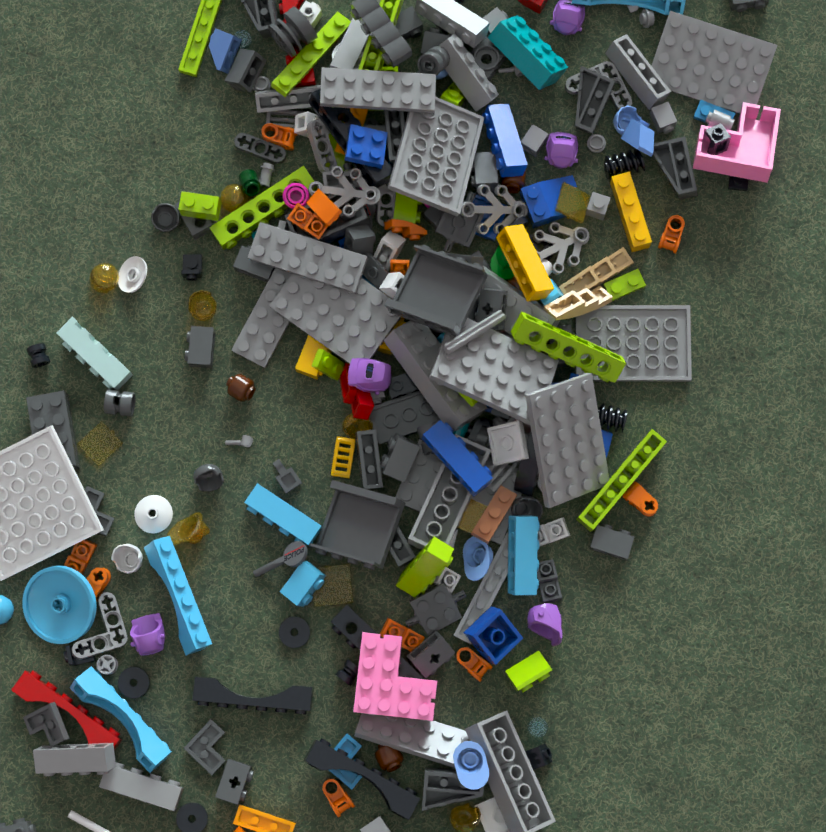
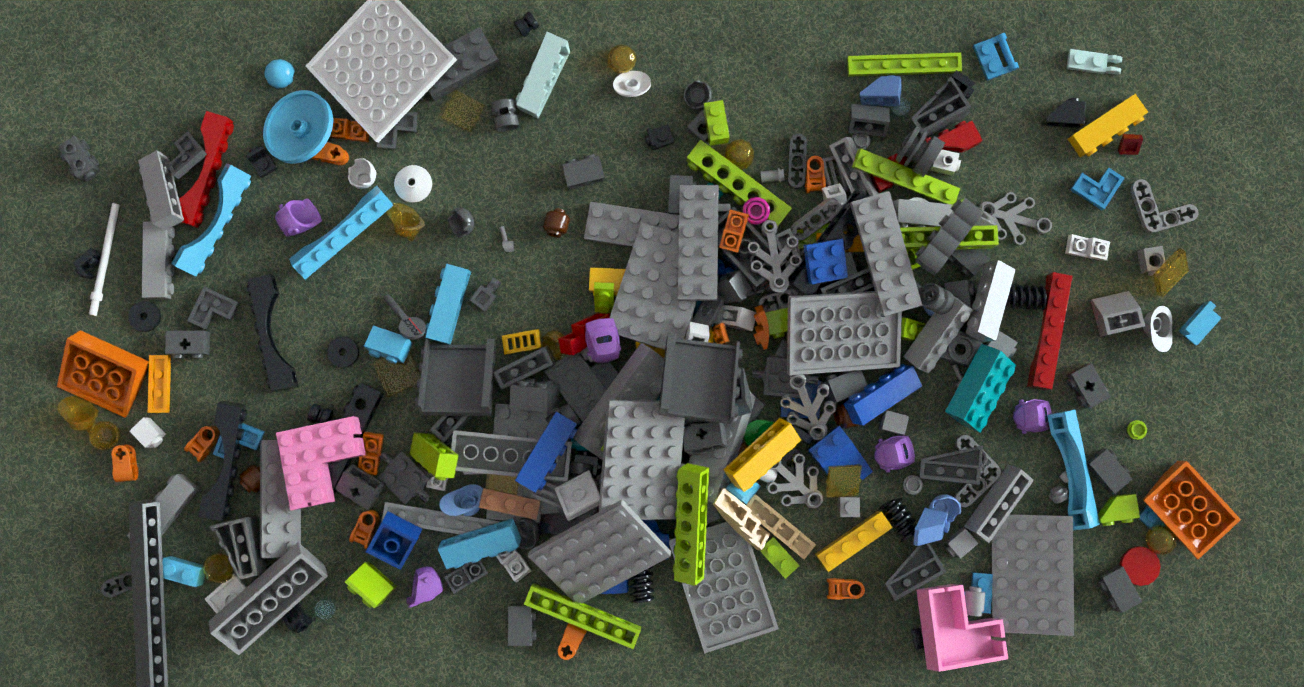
camera: 70 degrees right, 5 degrees up
light grey beam [71,592,128,660] -> none
light grey wheel [97,655,118,675] -> none
black piece [118,667,150,699] -> none
clear yellow hair [188,290,217,321] -> none
dark green brick [239,169,261,196] -> none
orange slope [306,188,342,226] -> none
light grey axle [443,310,505,354] -> none
light blue piece [453,741,489,790] -> none
bracket [705,124,731,155] -> none

